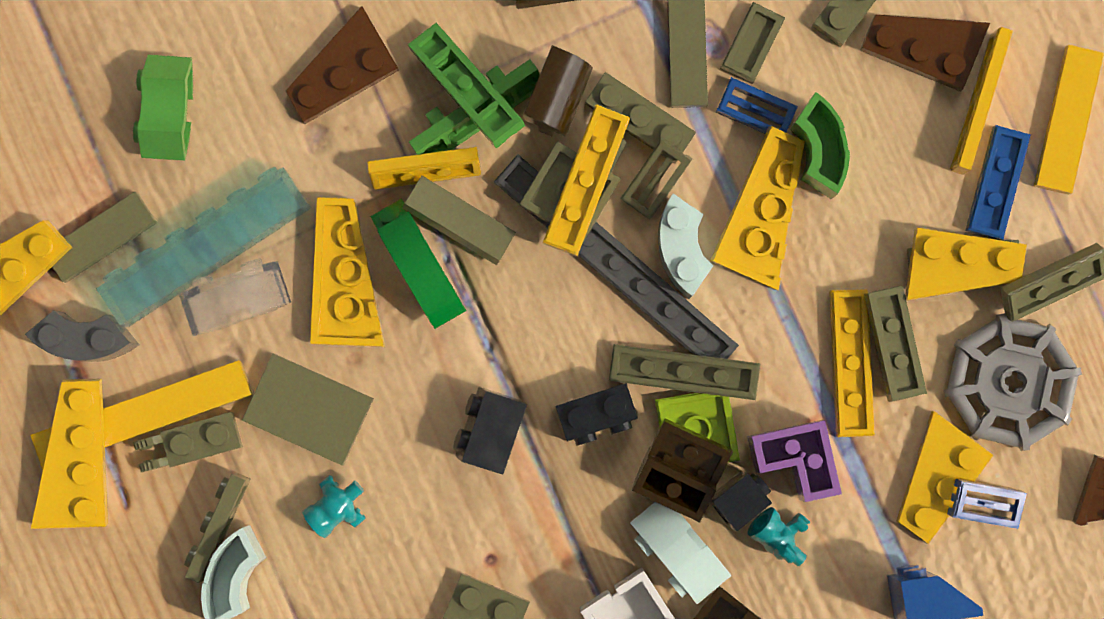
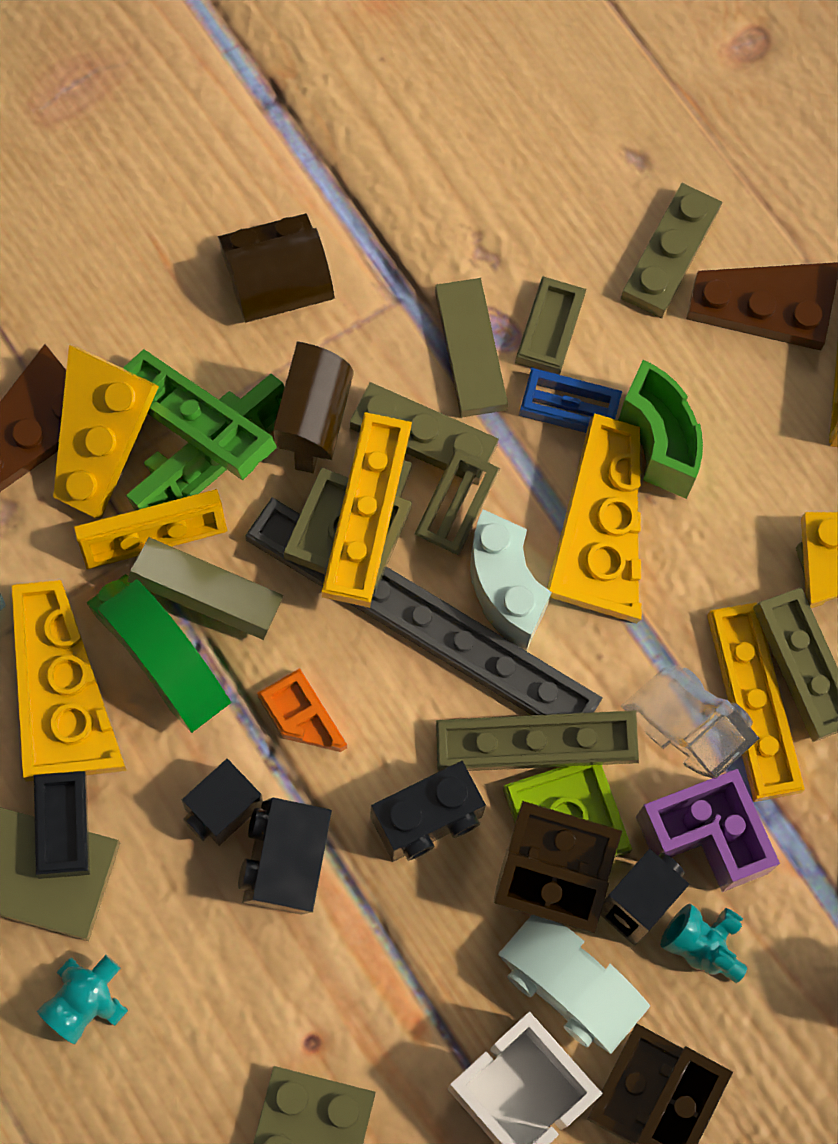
camera: 15 degrees left, 15 degrees down
none -> black tile [34,771,90,879]
none -> yellow wing [53,345,159,518]
none -> black brick [182,758,263,846]
none -> orange tile [257,668,347,752]
none -> clear brick [621,664,760,778]

